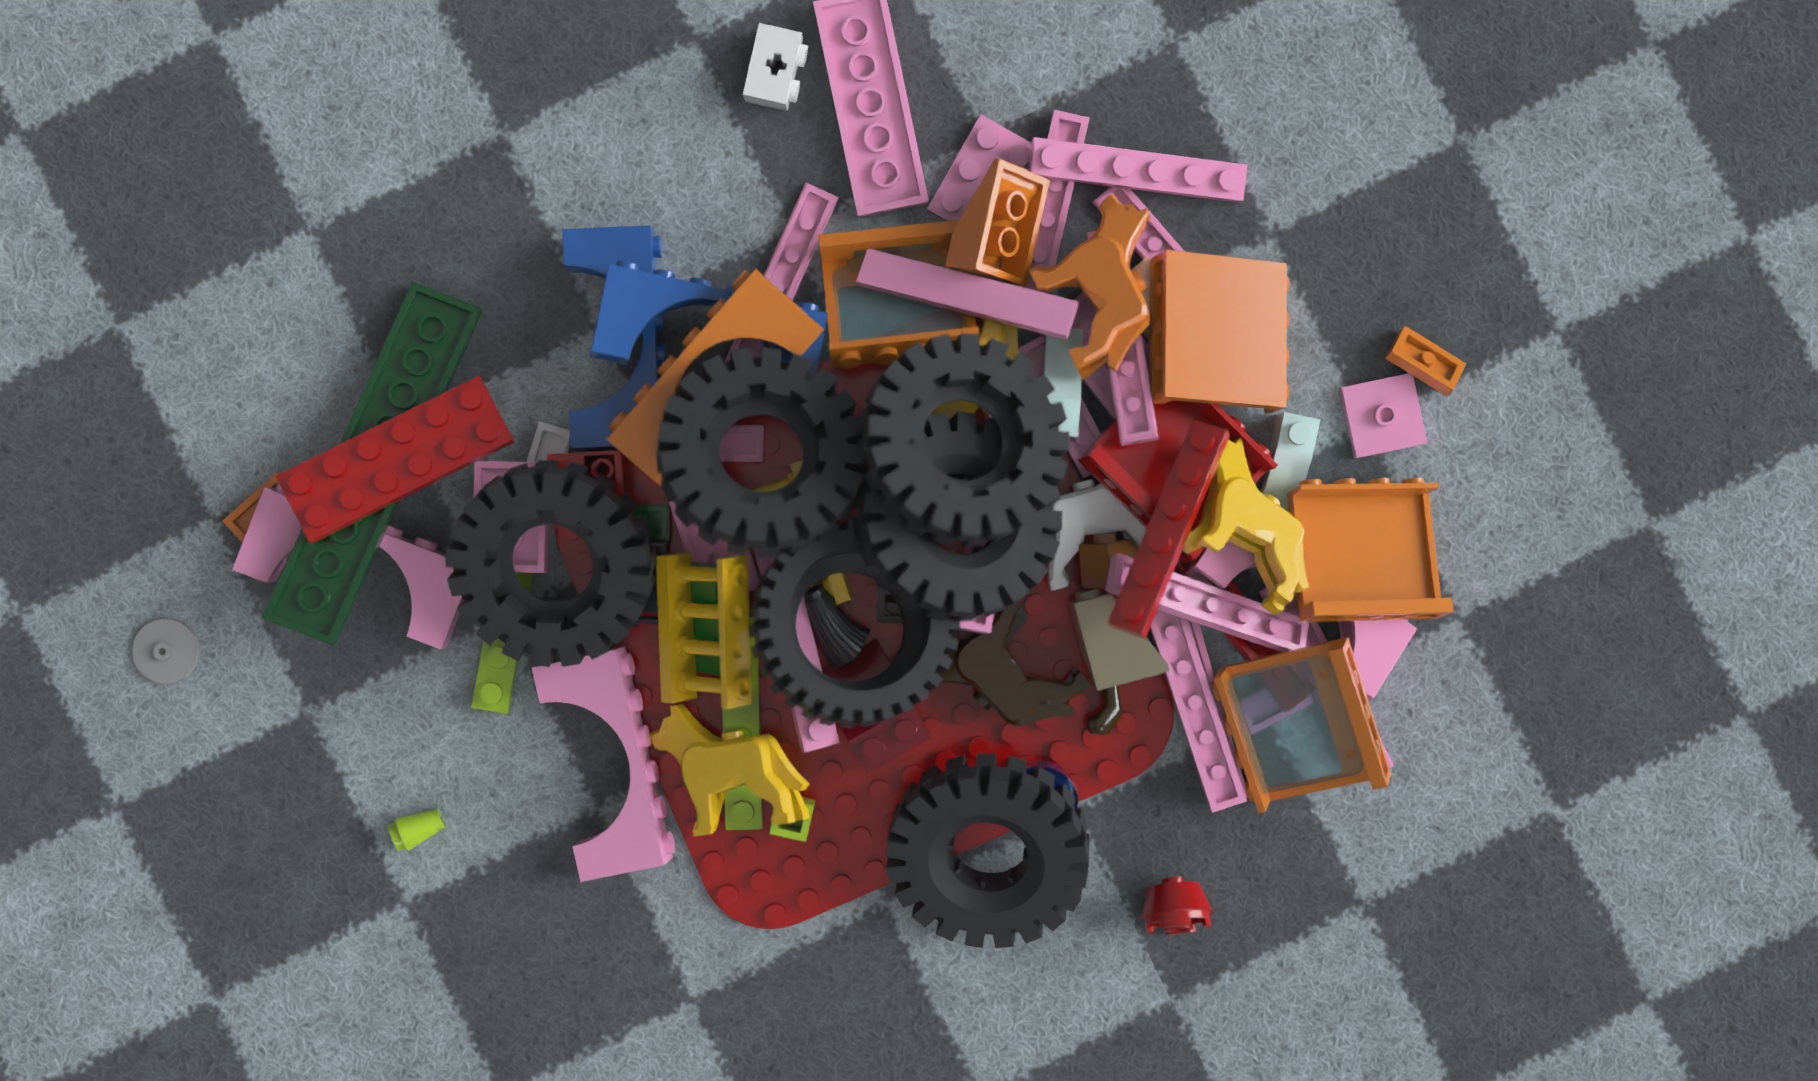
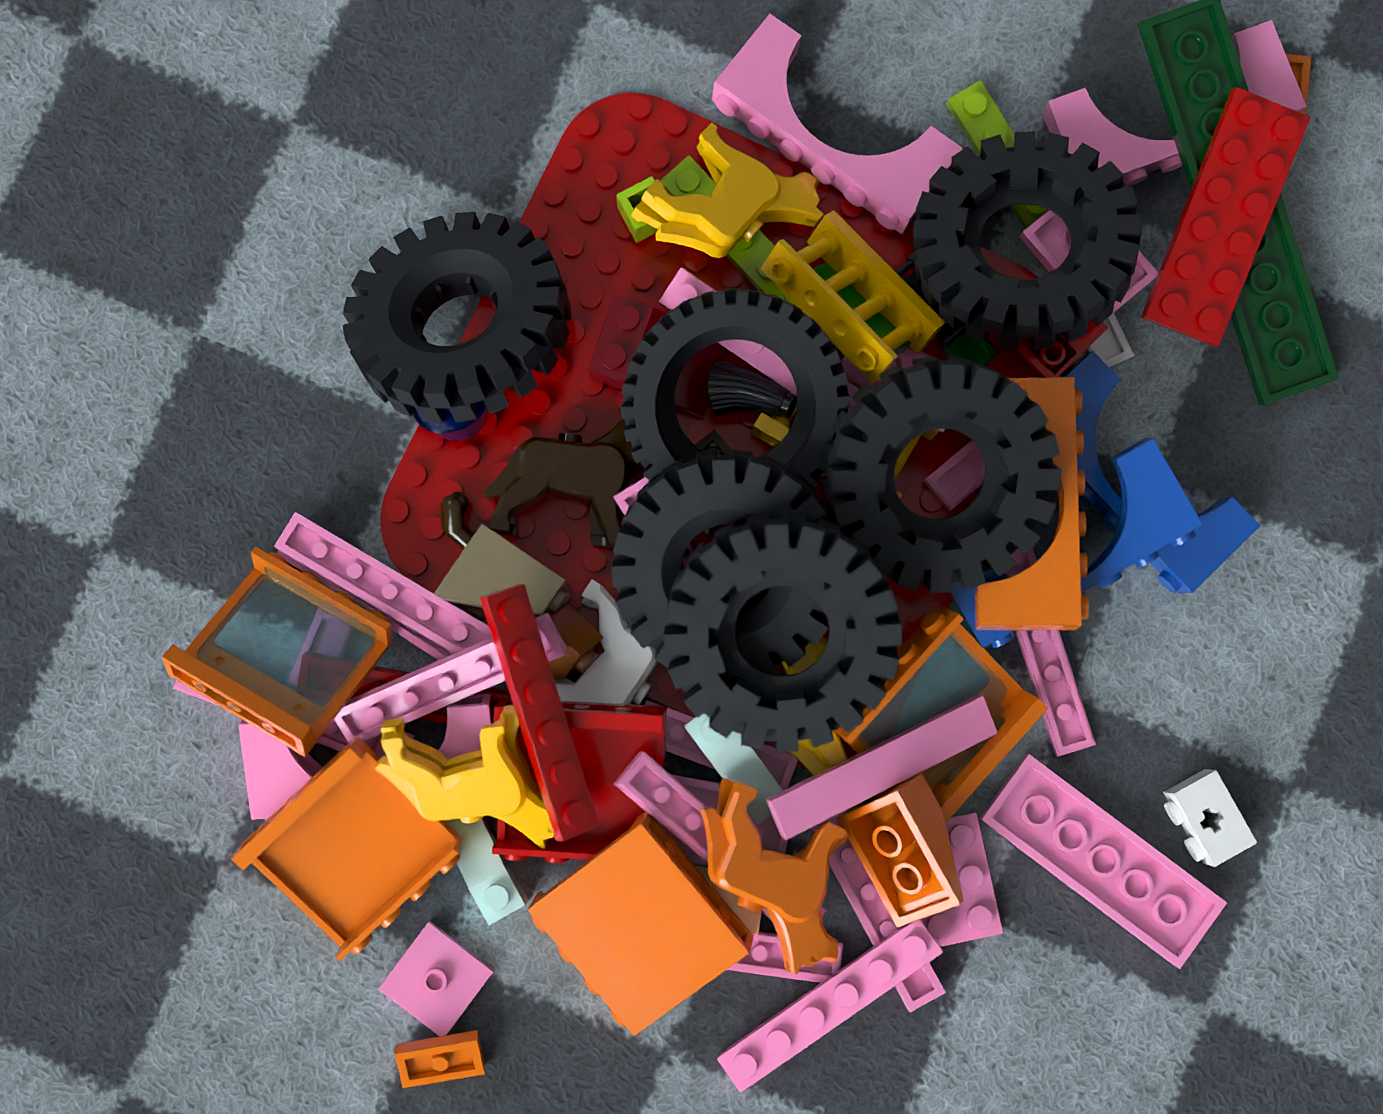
camera: 130 degrees right, 5 degrees down
red cone [1140,877,1213,935] -> none

